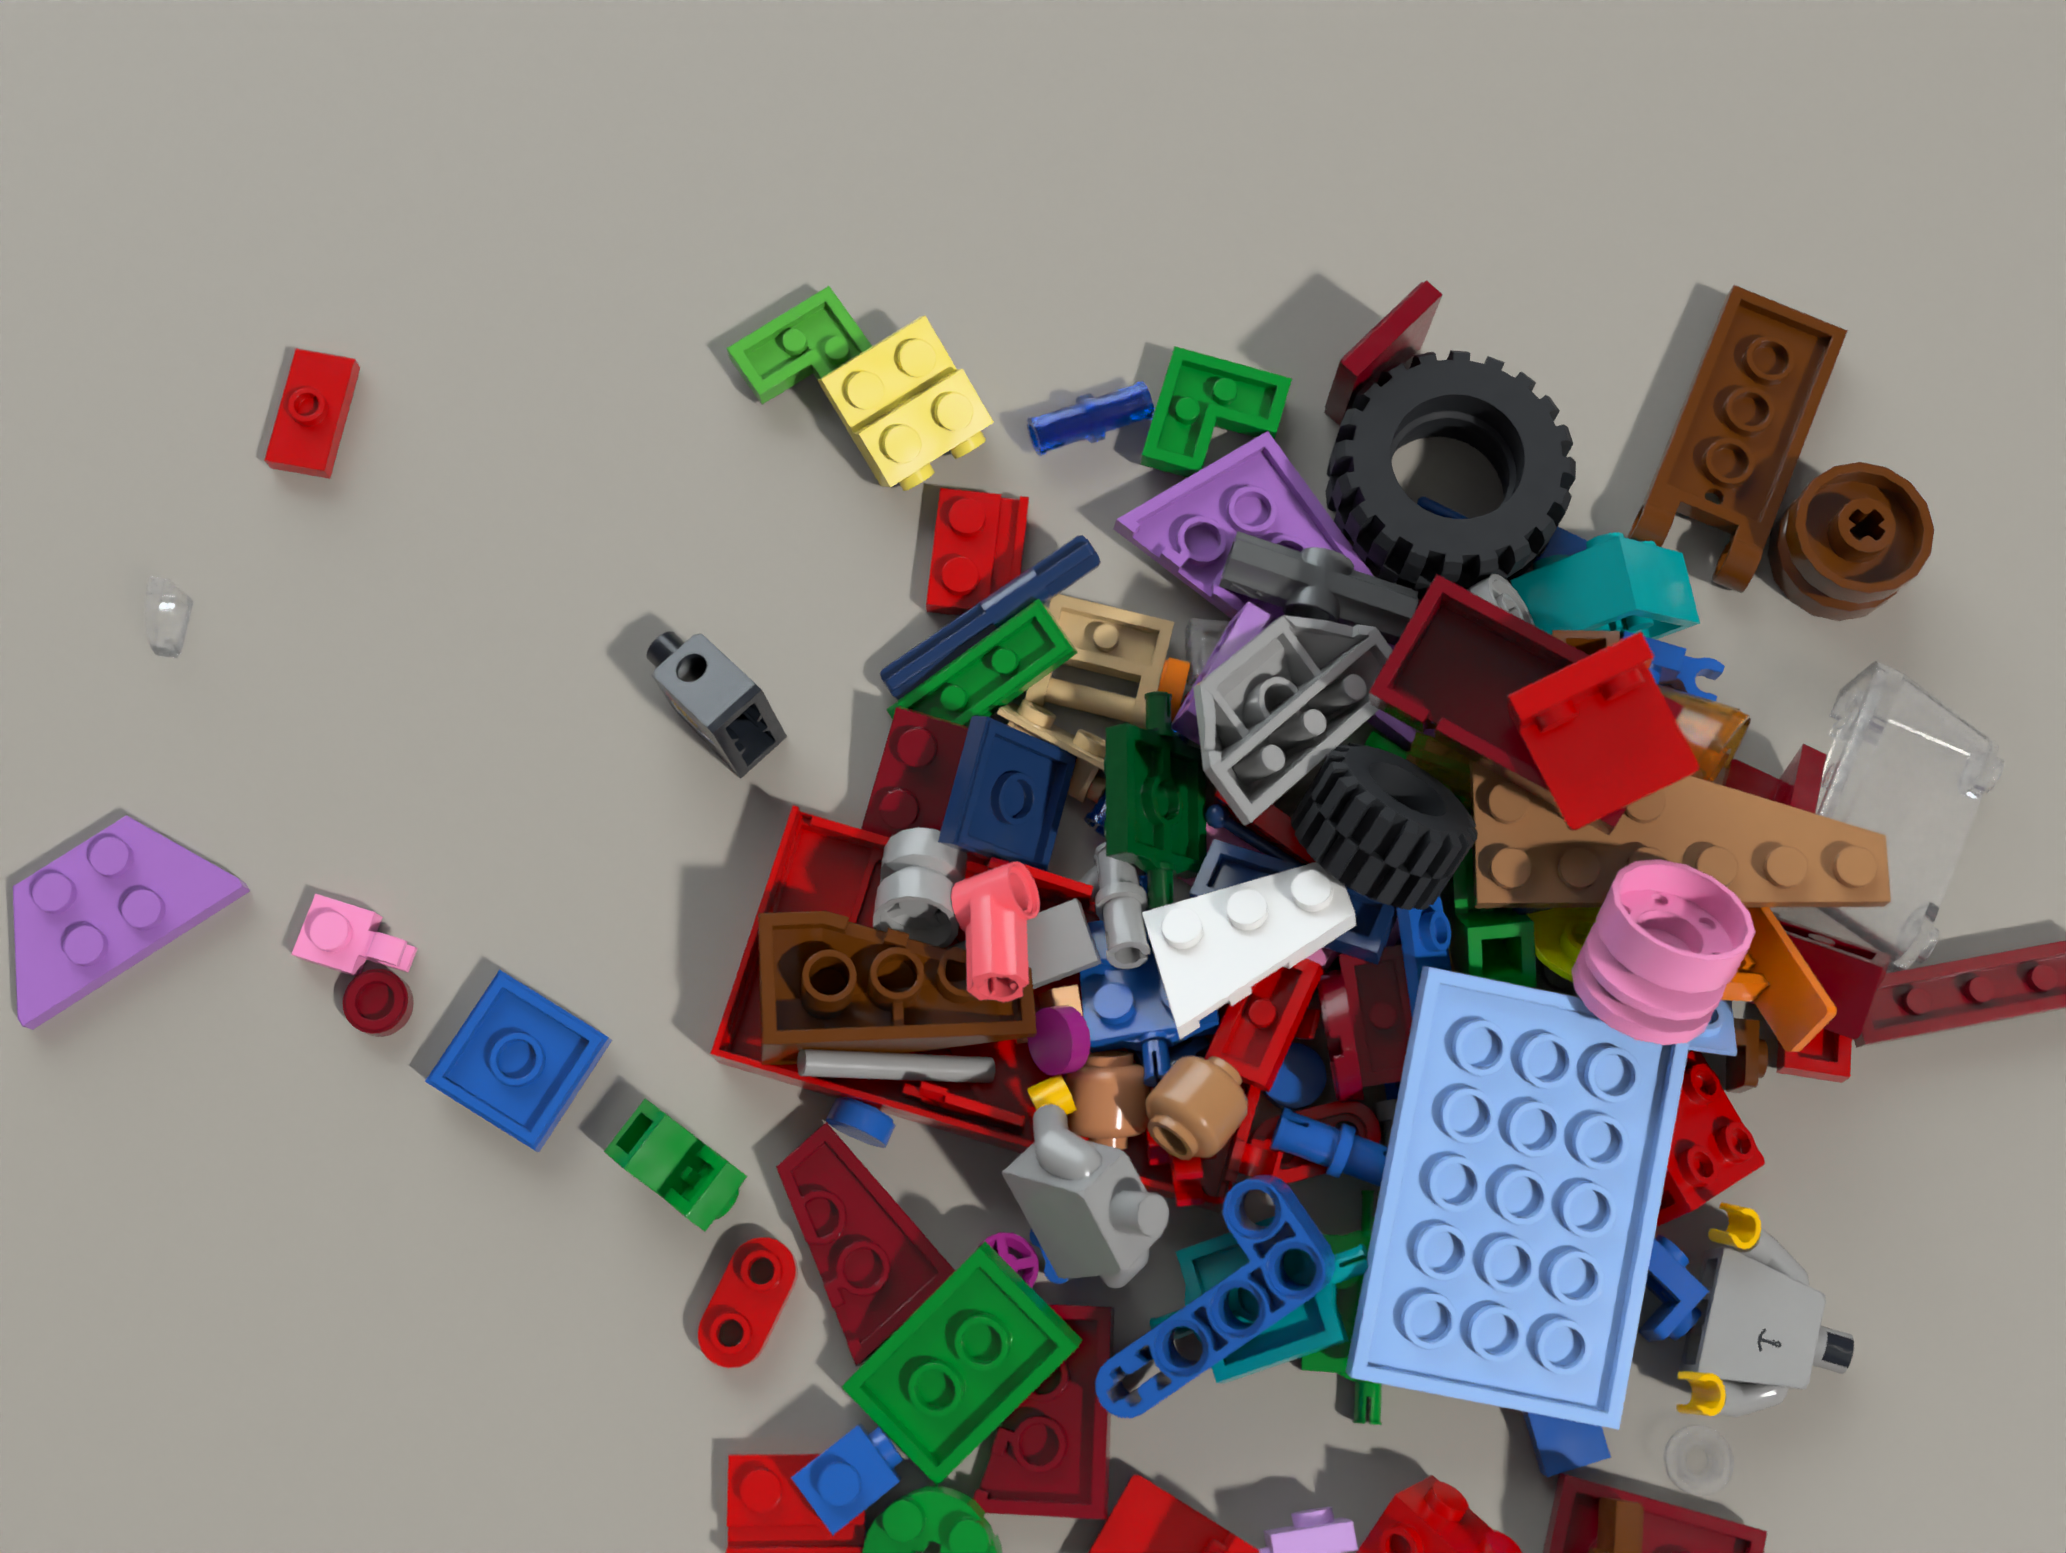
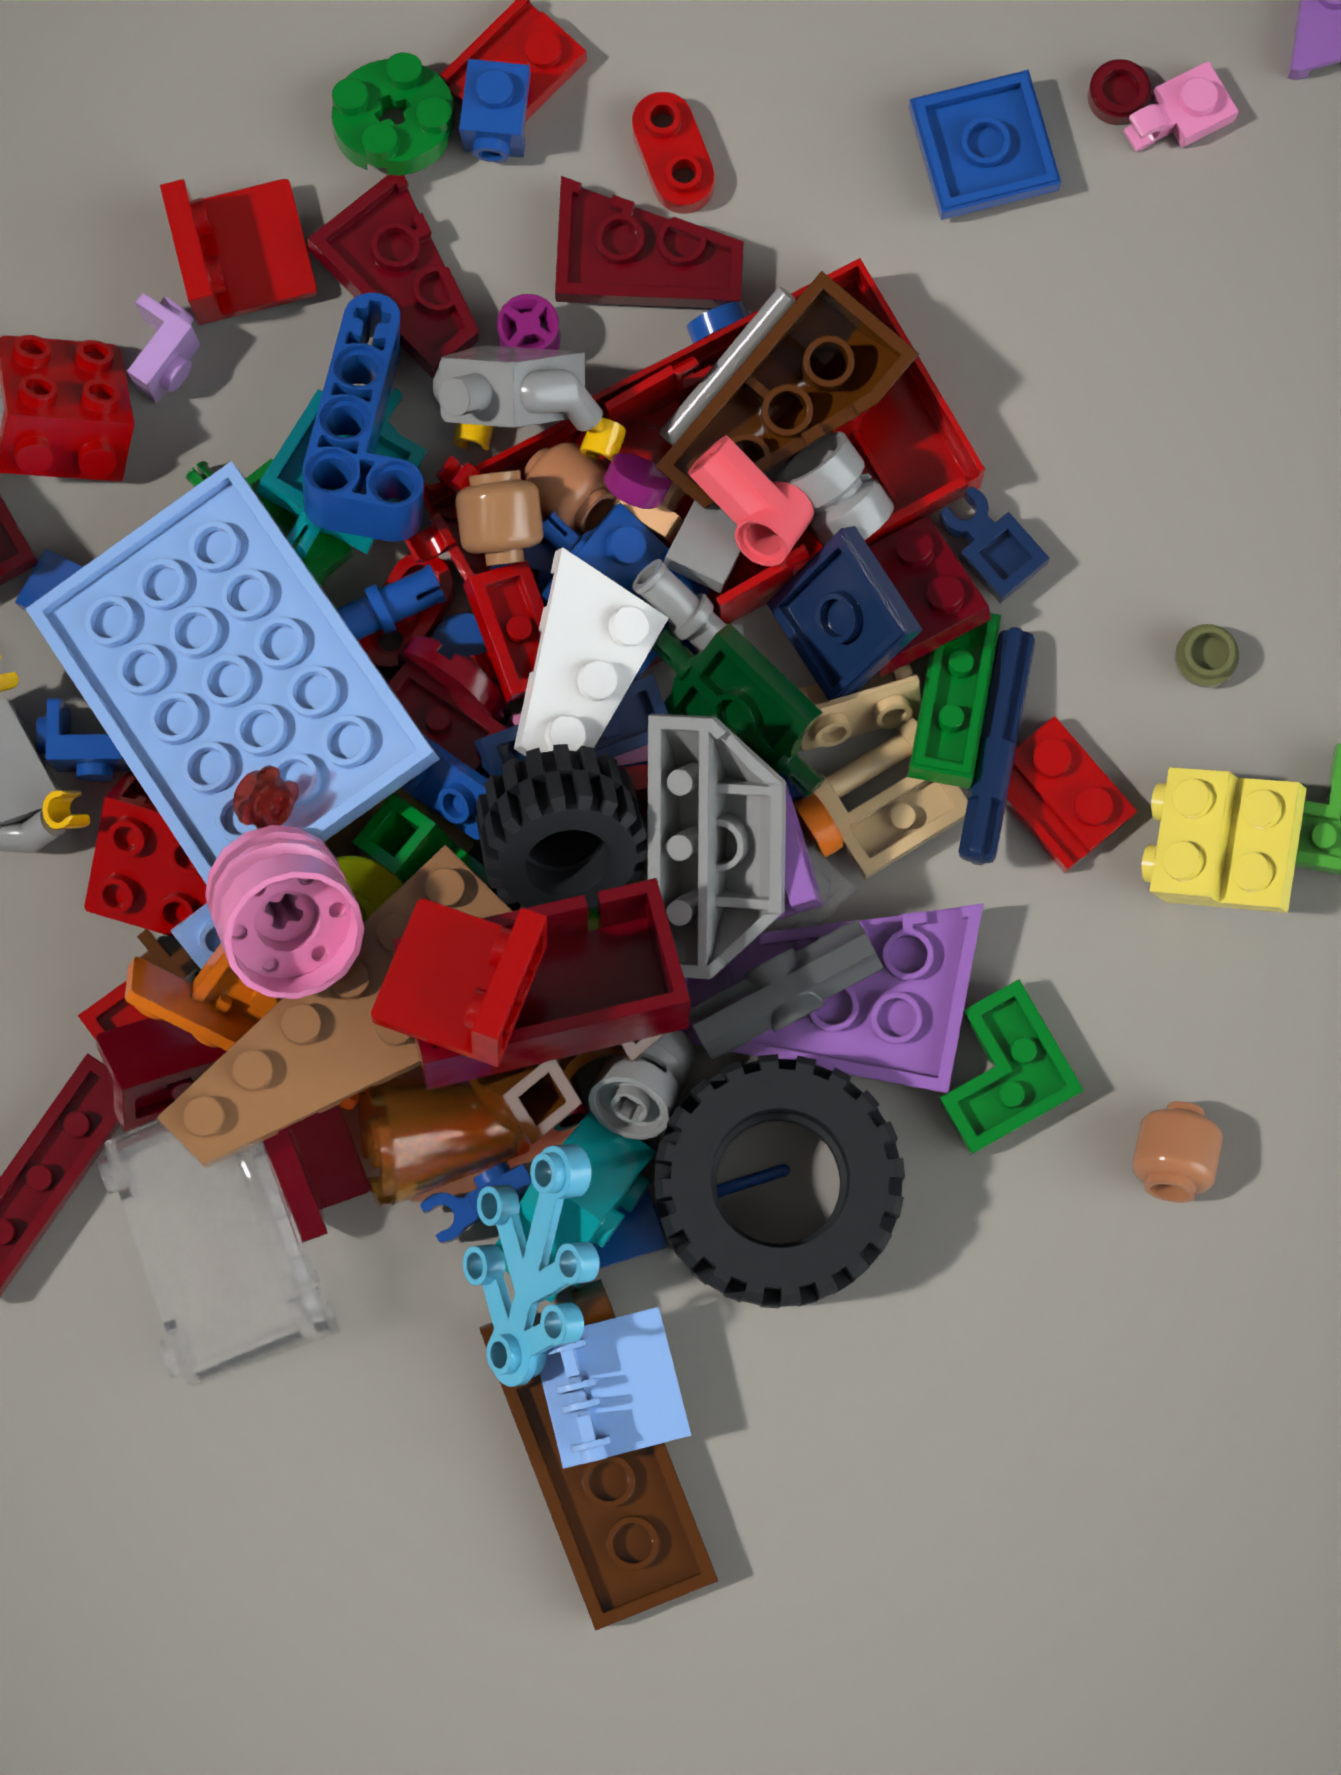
camera: 140 degrees right, 5 degrees up
green brick [603,1098,748,1232] -> none
black torso [646,631,787,779] -> none
green plate [841,1241,1082,1486] -> none
clear blue pin [1027,381,1155,456] -> none
dark red tile [1324,280,1443,426] -> none
reddish brown wheel [1767,462,1934,621] -> none
none -> clear red plate [233,765,299,829]
none -> medium azure plant [463,1144,600,1387]
none -> light blue hinge [540,1307,691,1469]
none -> dark blue plate [939,486,1050,604]
none -> nougat head [1133,1101,1223,1203]
none -> olive plate [1175,624,1239,688]

